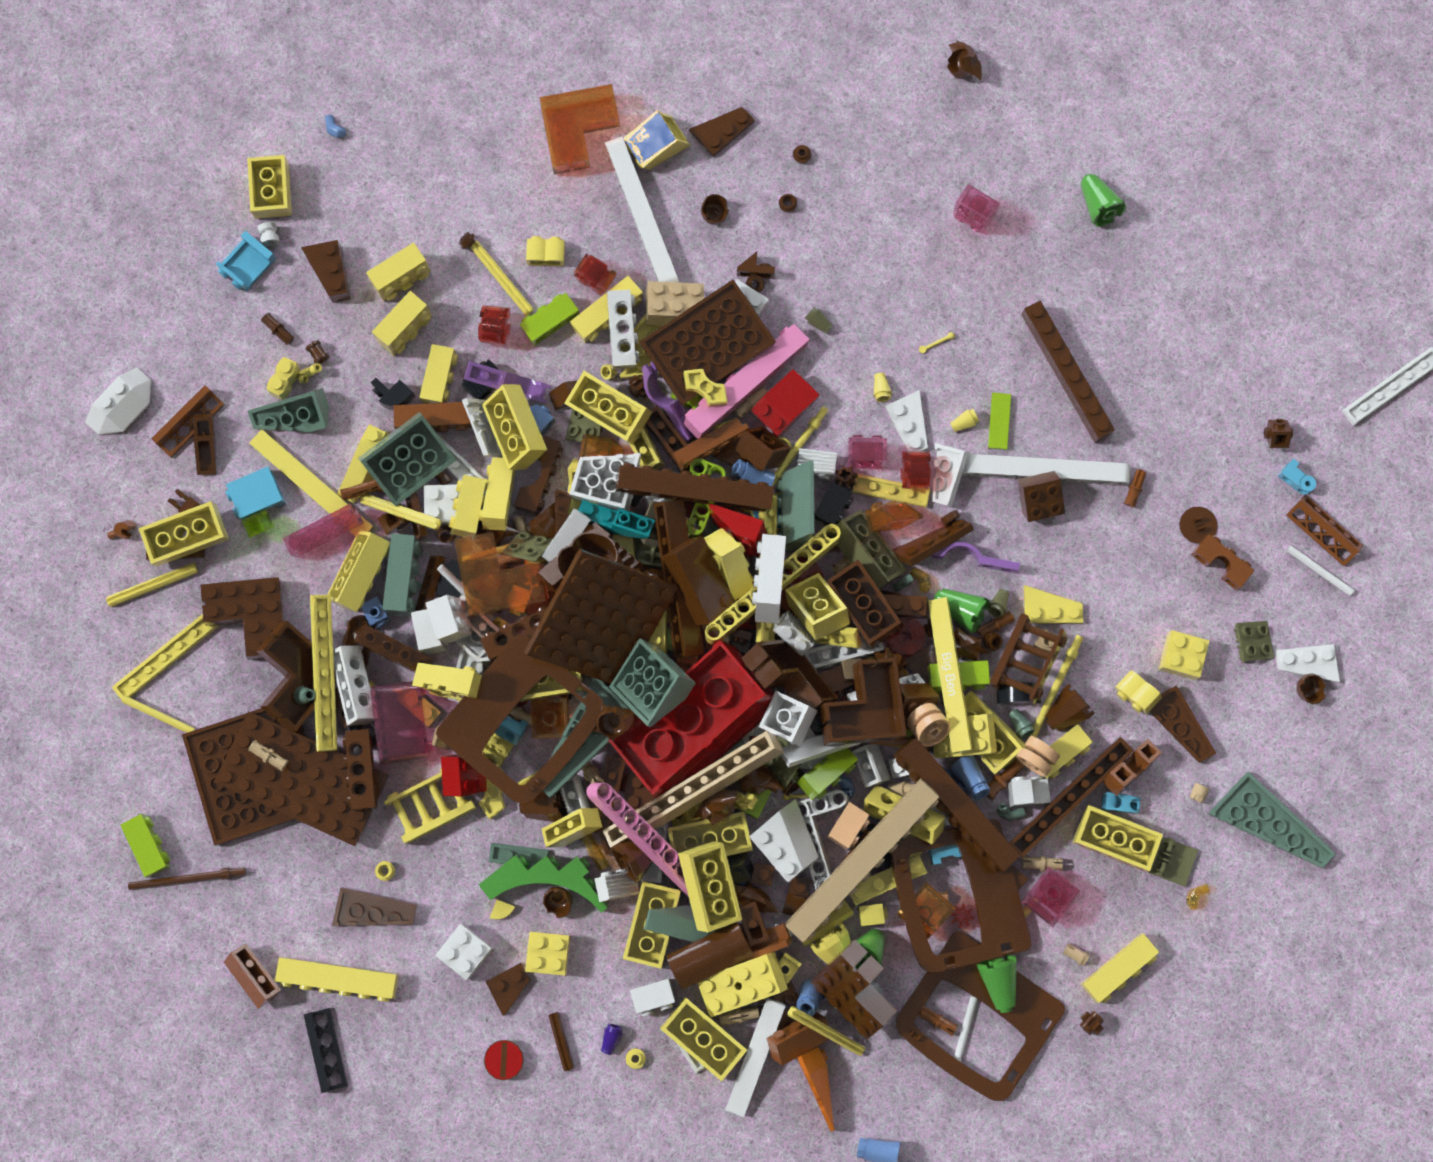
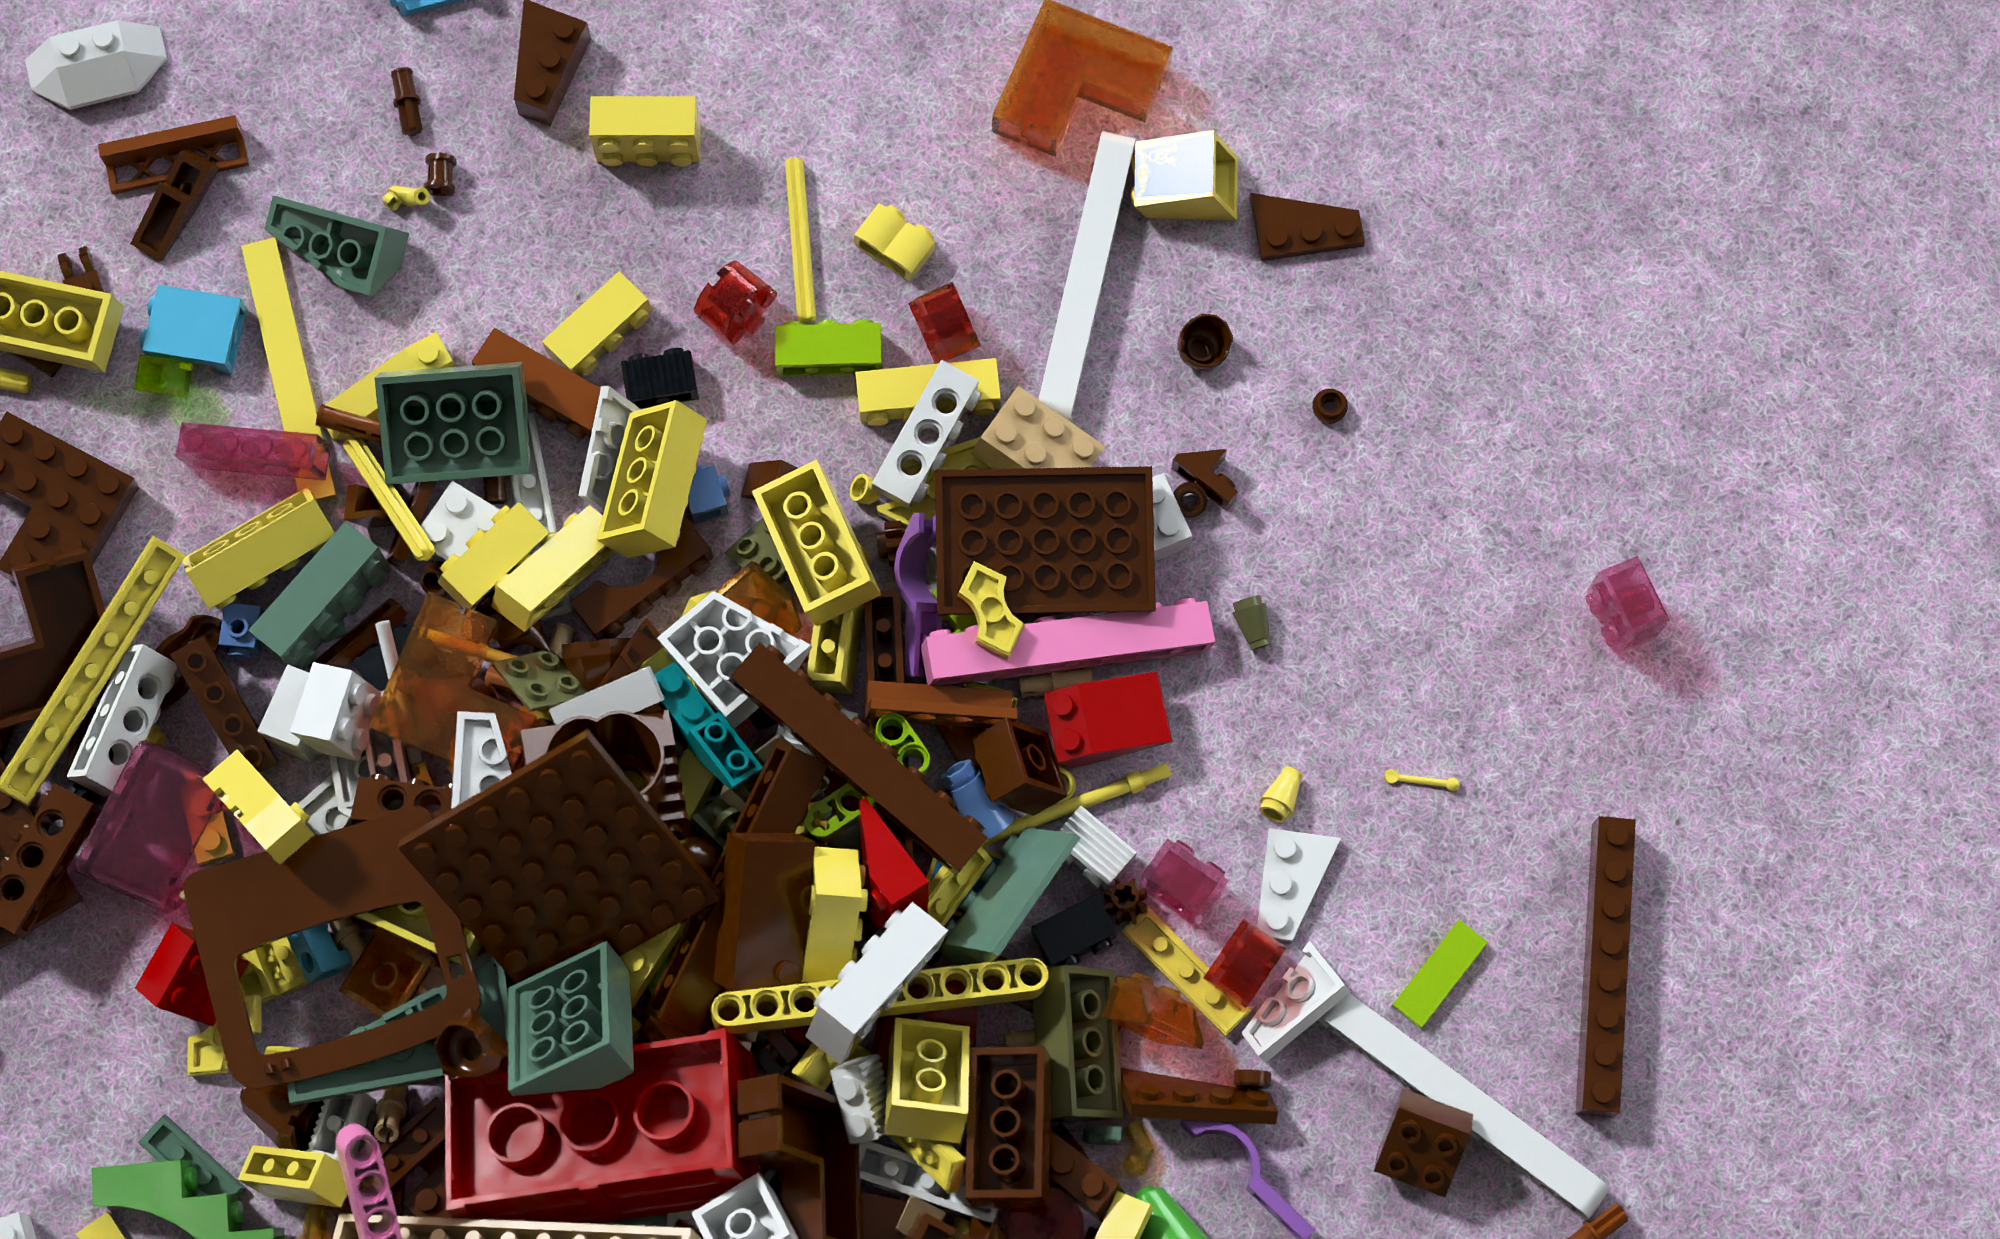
camera: 30 degrees right, 5 degrees down
light yellow brick [267,357,300,400] -> none
sand green cone [293,686,315,705] -> none
black brick [370,378,416,410] -> none
light yellow brick [372,291,432,356] -> none
light yellow fence [384,769,477,844] -> none
reddish brown plate [459,231,475,249] -> none
medium lavender piece [464,361,551,403] -> none
reddish brown plate [793,145,811,164] -> none
reddish brown hair [947,40,982,80] -> none
light yellow cone [950,409,980,432] -> none
bright green cone [1080,174,1127,227] -> none
none -> white wing [451,711,512,809]

